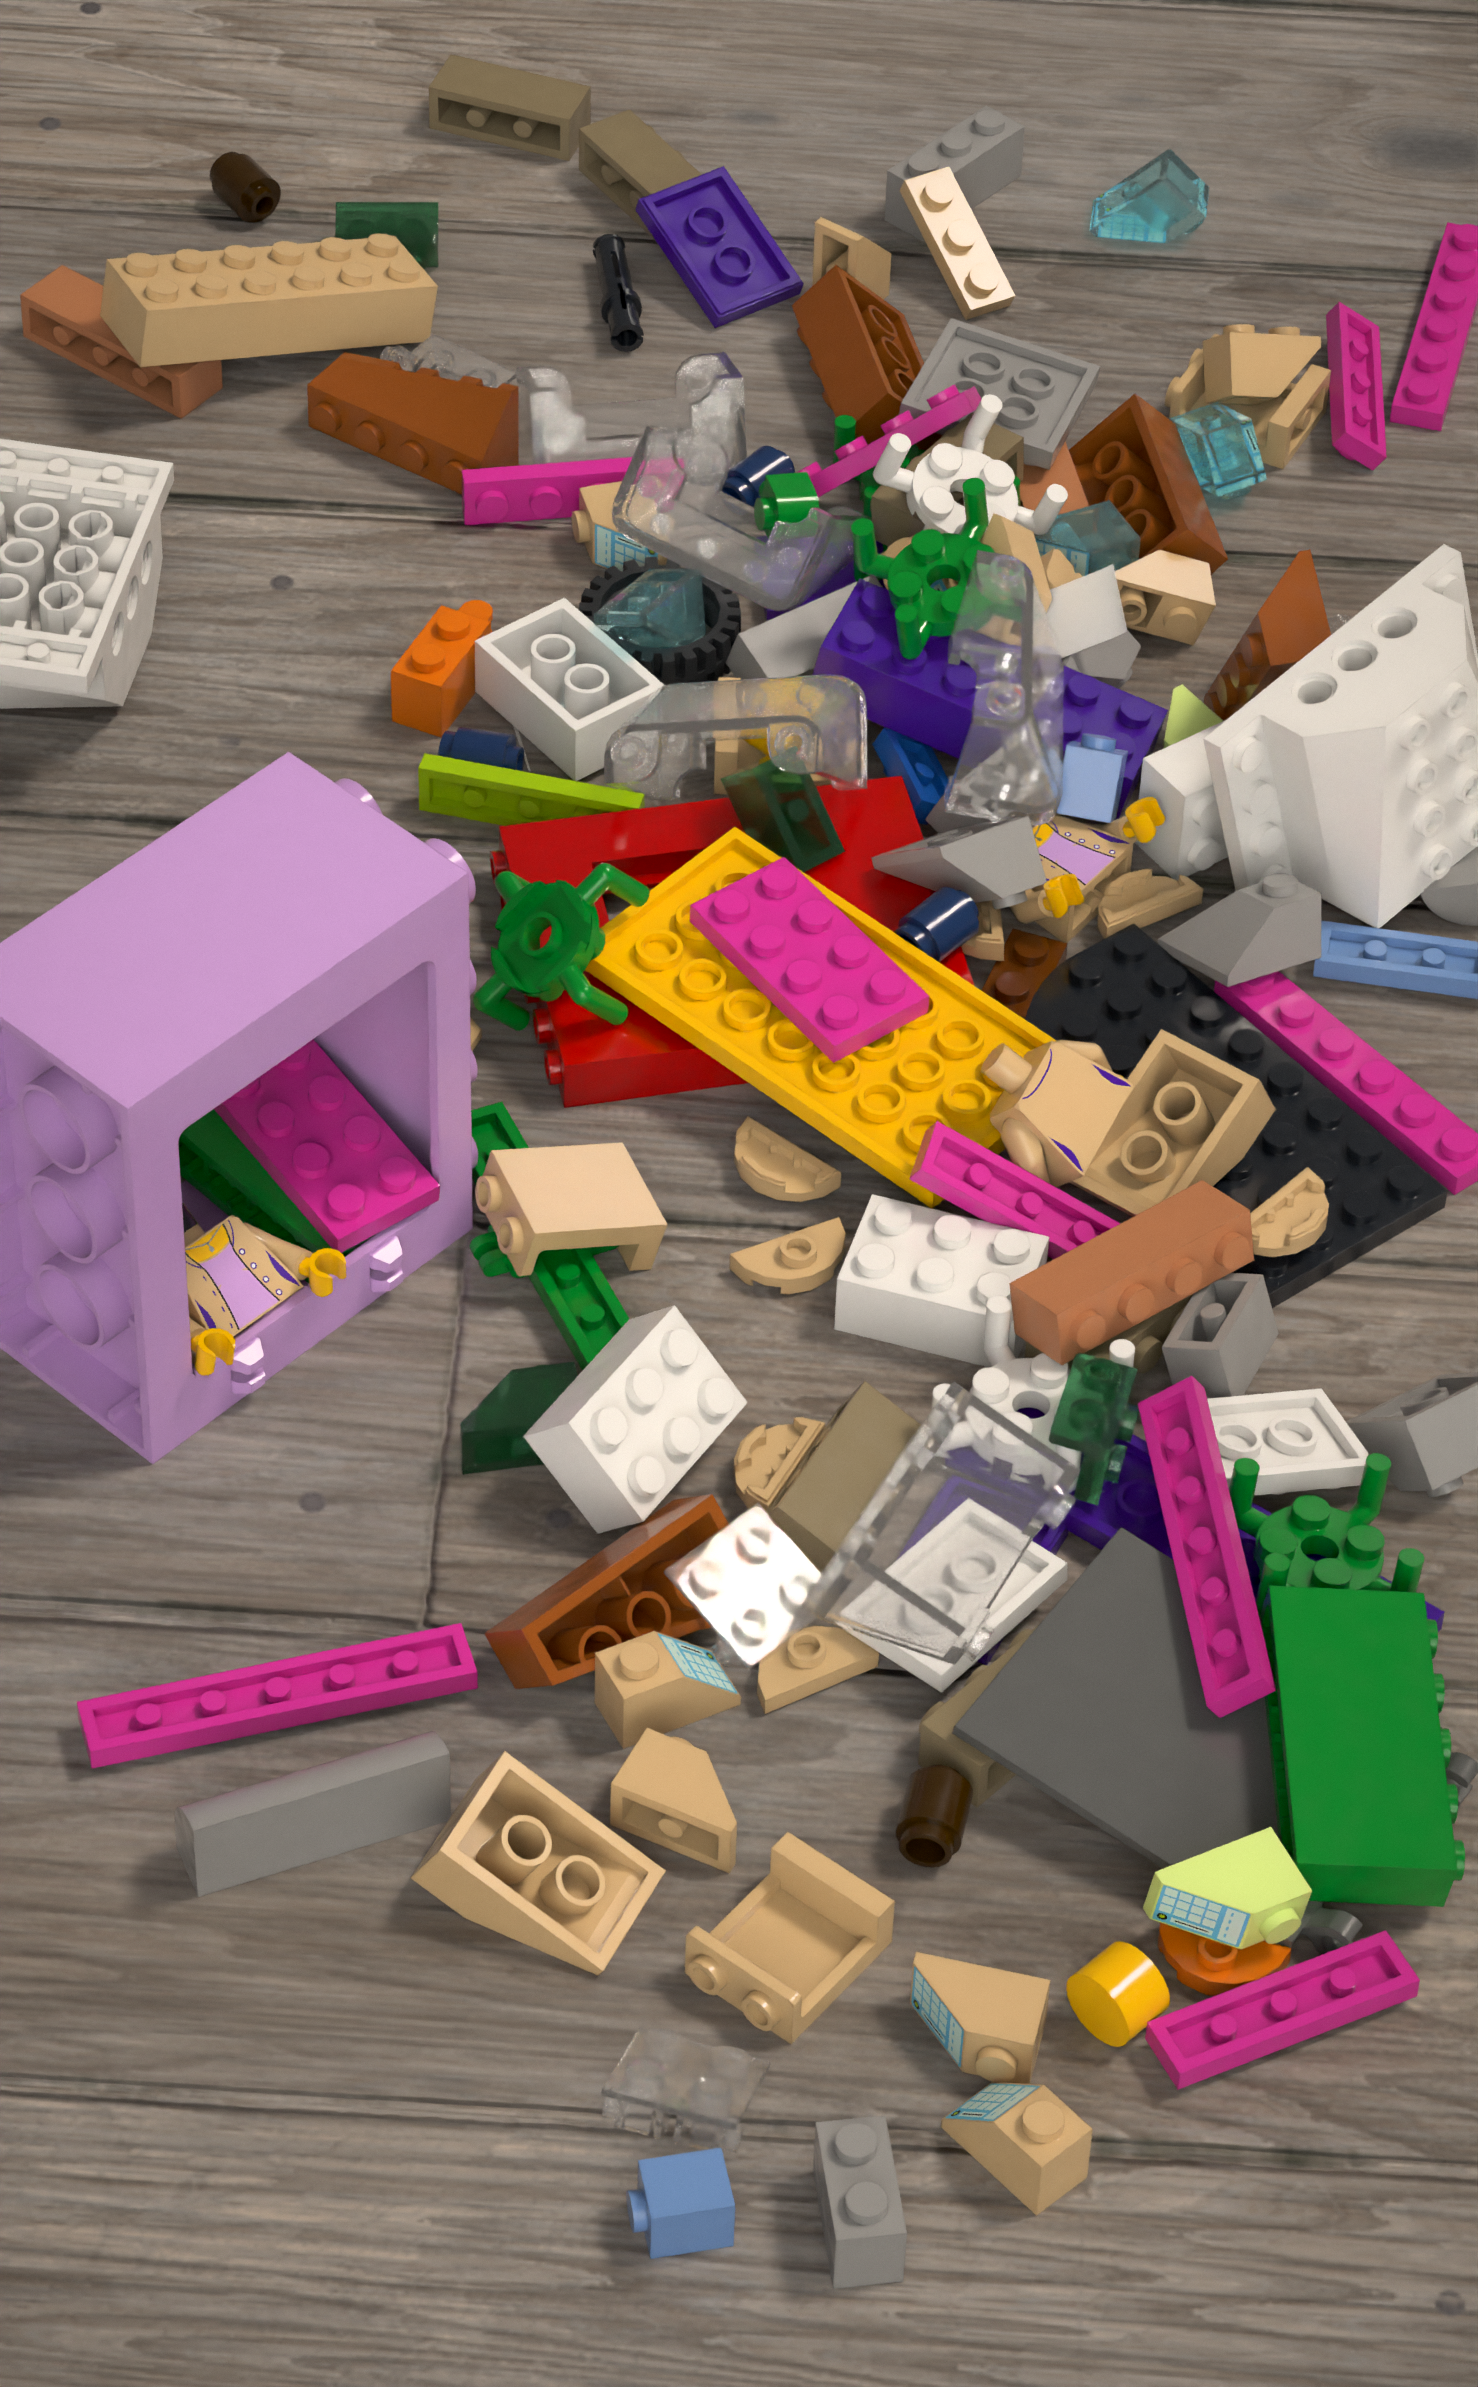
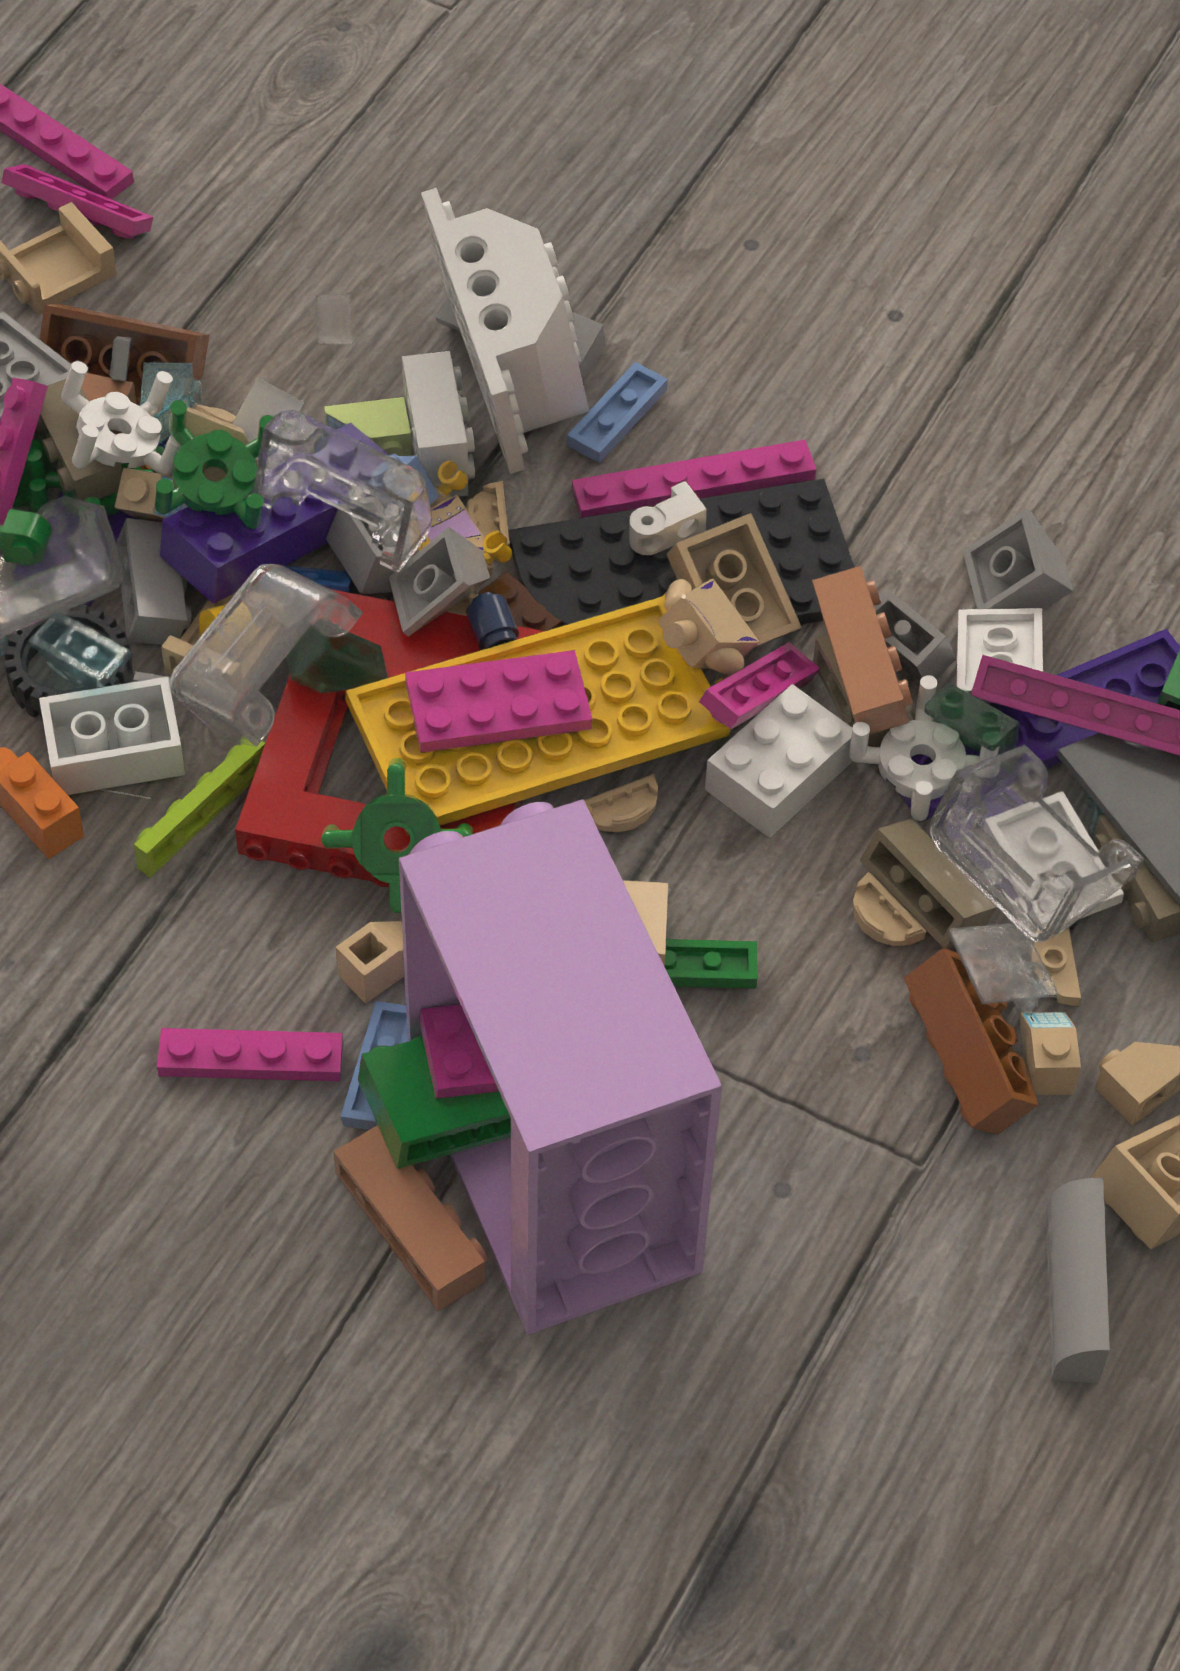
camera: 65 degrees left, 10 degrees up
dark pink plate [77,1623,478,1768] -> none
dark blue brick [438,727,524,771] -> none
clear green slope [460,1362,578,1475] -> none
white brick [523,1305,748,1534] -> none
tan plate [729,1217,846,1294] -> none
tan slope [1115,550,1216,645] -> none
light grey slope [1158,874,1321,987] -> none
clear light blue slope [1169,402,1267,499] -> none
tan slope [1203,324,1321,406] -> none
dark orange slope [1204,549,1331,721] -> none
green plate [1229,1453,1425,1616] -> none
tan plate [1250,1167,1329,1257] -> none
none -> light grey tile [110,336,131,381]
none -> white leg [629,481,707,555]

